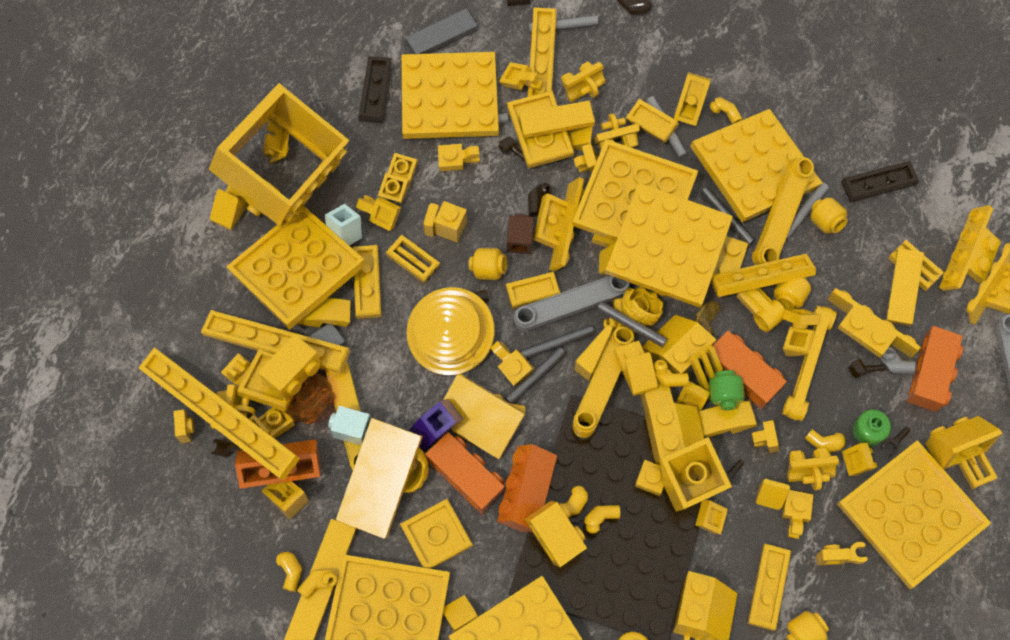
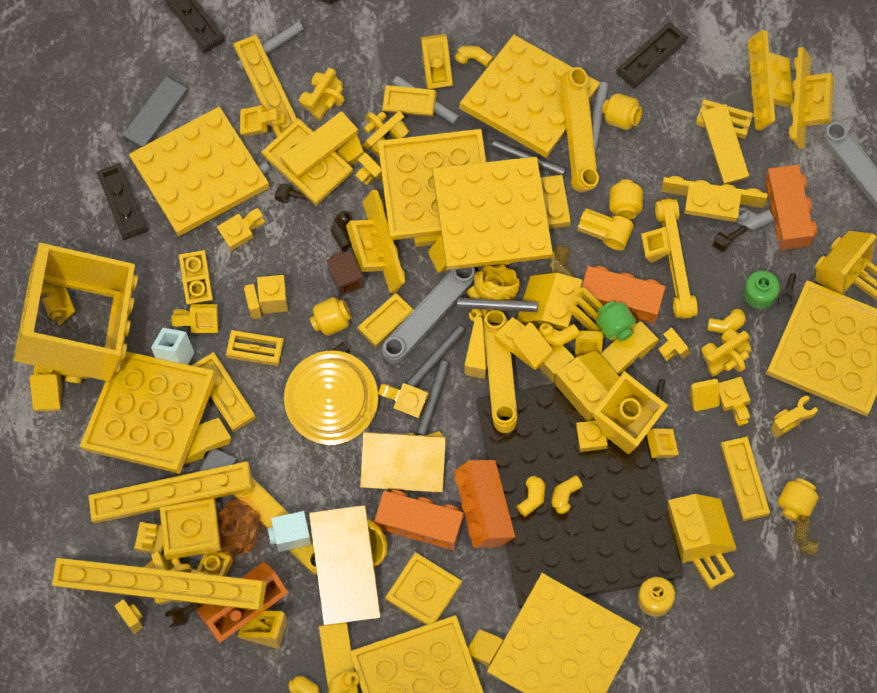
camera: 25 degrees left, 0 degrees up
yellow brick [258,334,322,400] -> none
slope [408,399,464,452] -> none
yellow brick [524,501,587,567] -> none
yellow tile [710,254,816,297] -> none
yellow plate [783,309,820,329] -> none
yellow tile [842,443,877,476] -> none

